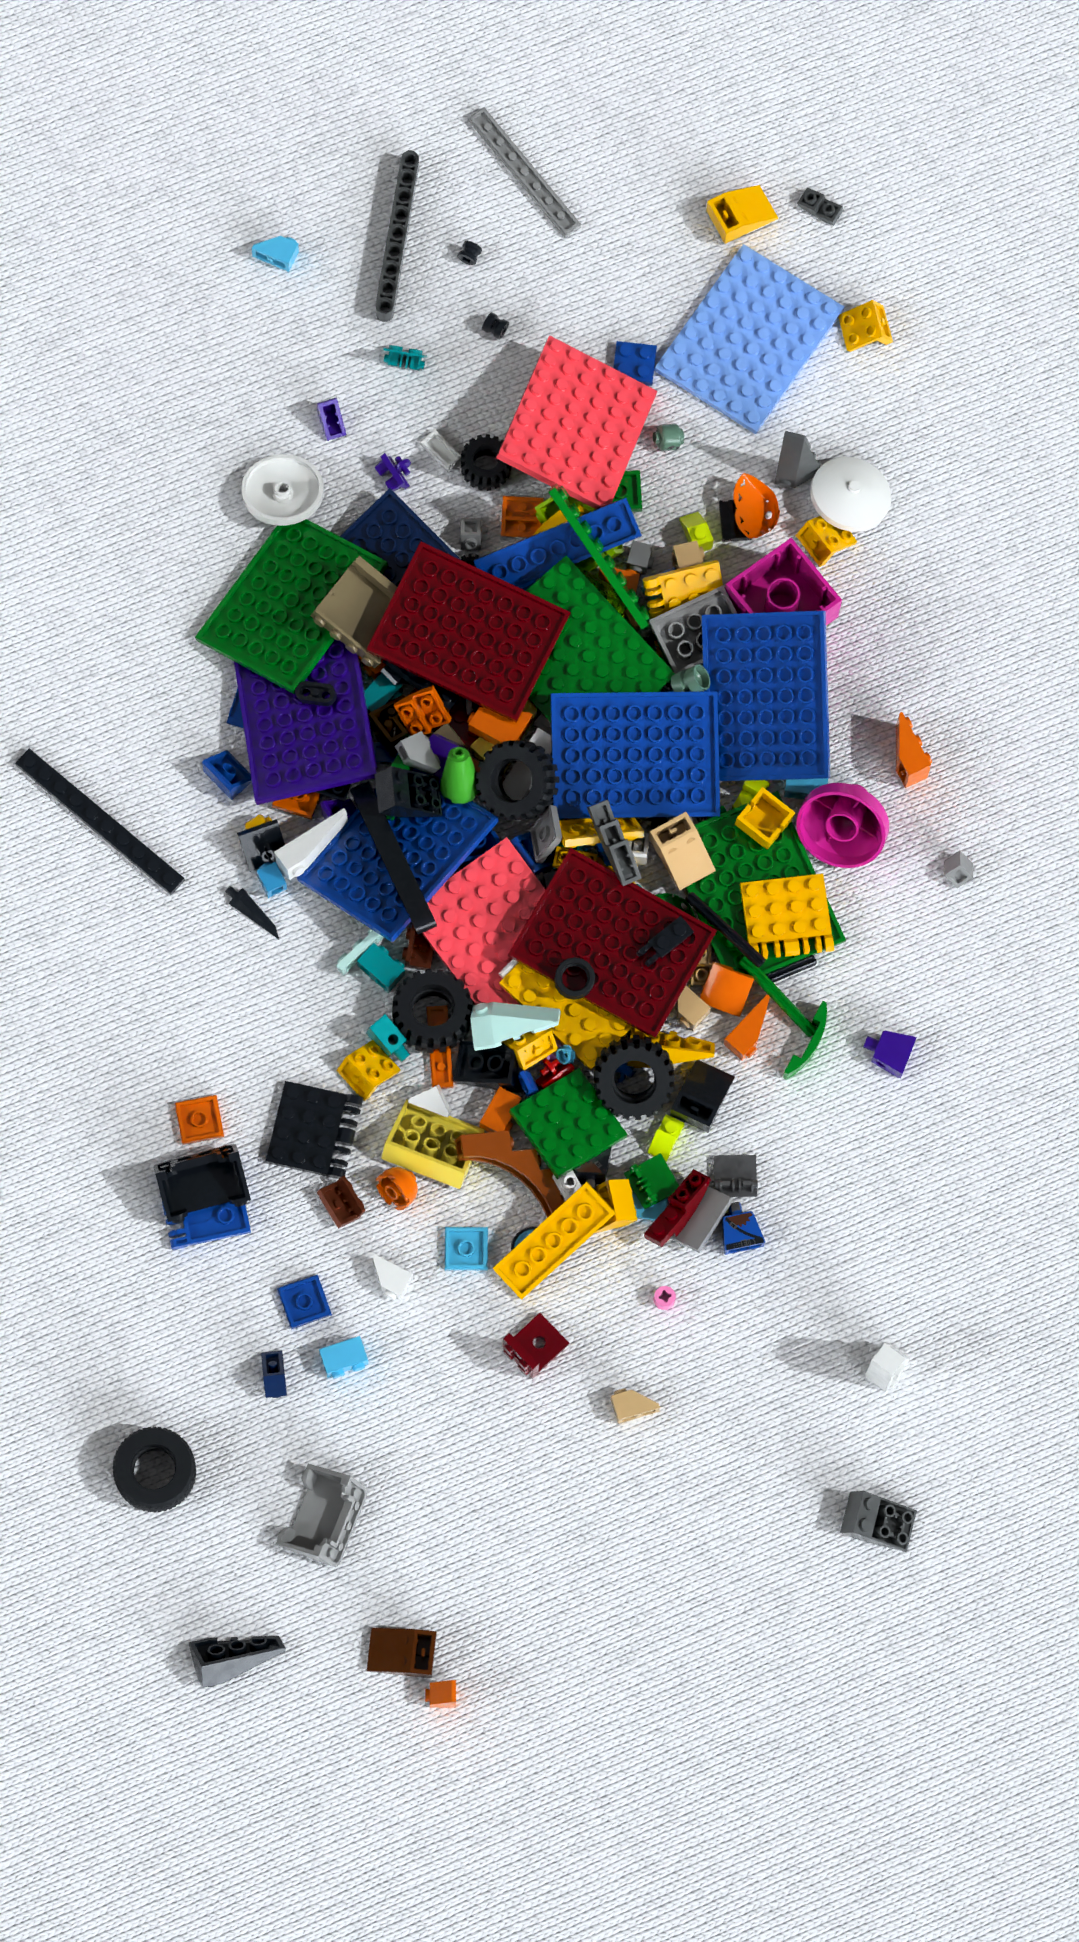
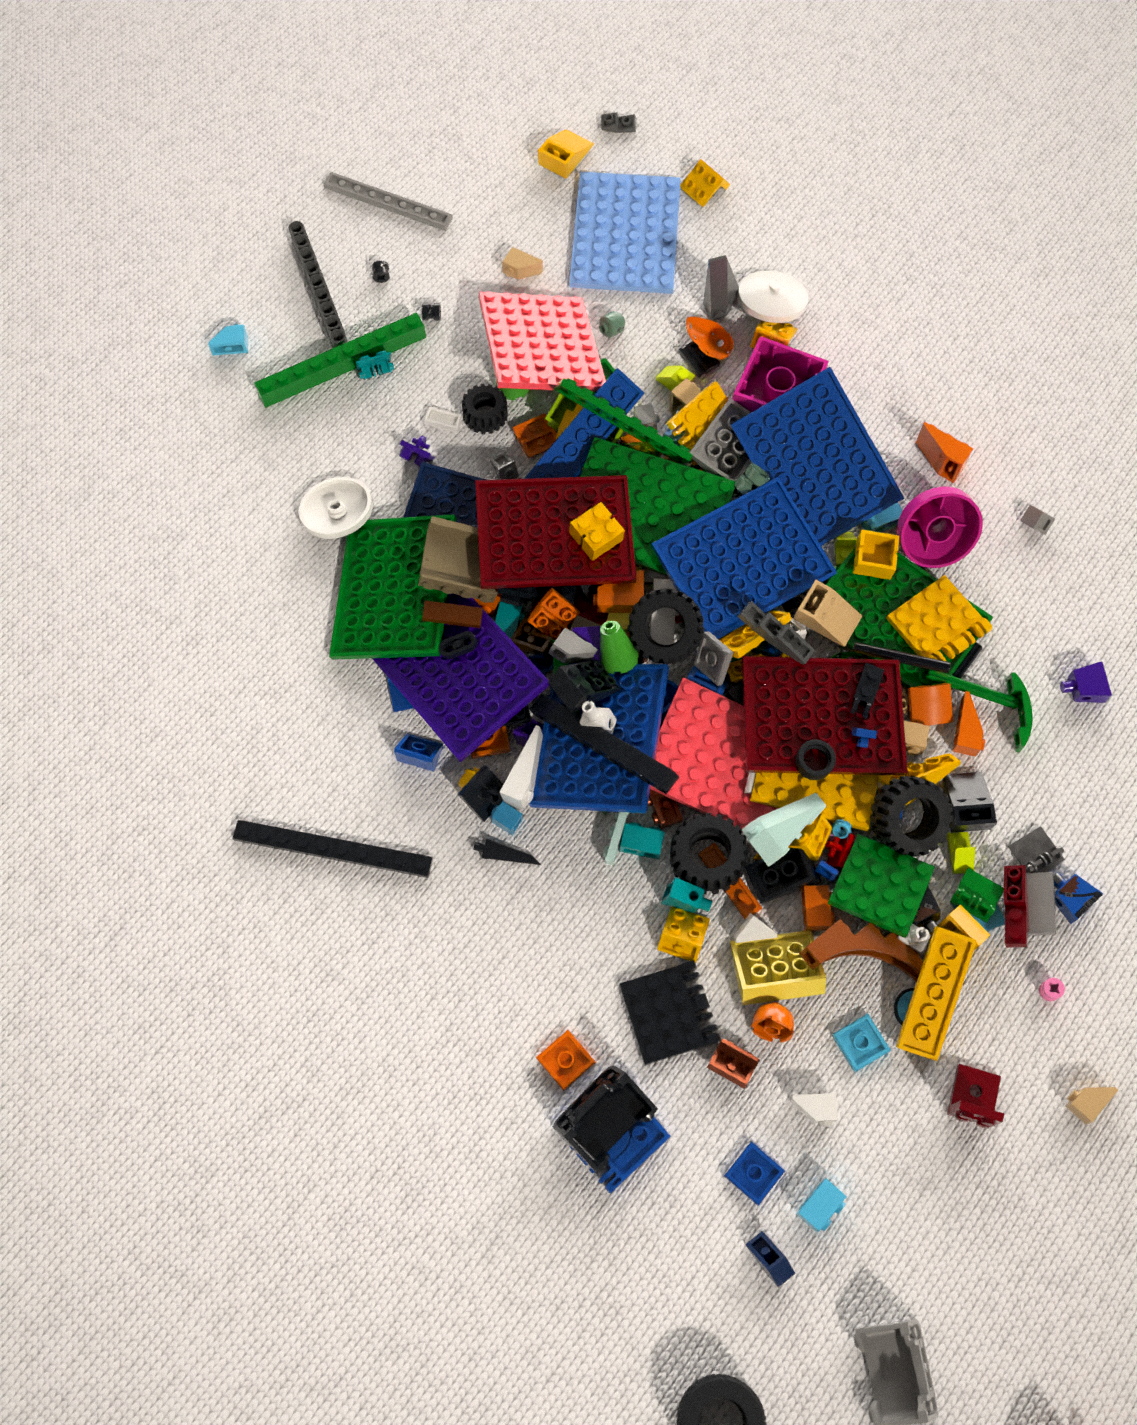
camera: 25 degrees left, 5 degrees down
dark purple slope [317,397,347,441] -> none
blue plate [614,341,657,386] -> none
none -> green brick [254,312,426,408]
none -> reddish brown tile [422,601,483,628]
none -> tan slope [502,247,543,280]
none -> yellow piece [569,502,625,561]
none -> white bracket [580,701,616,735]
none -> blue tile [852,727,877,748]

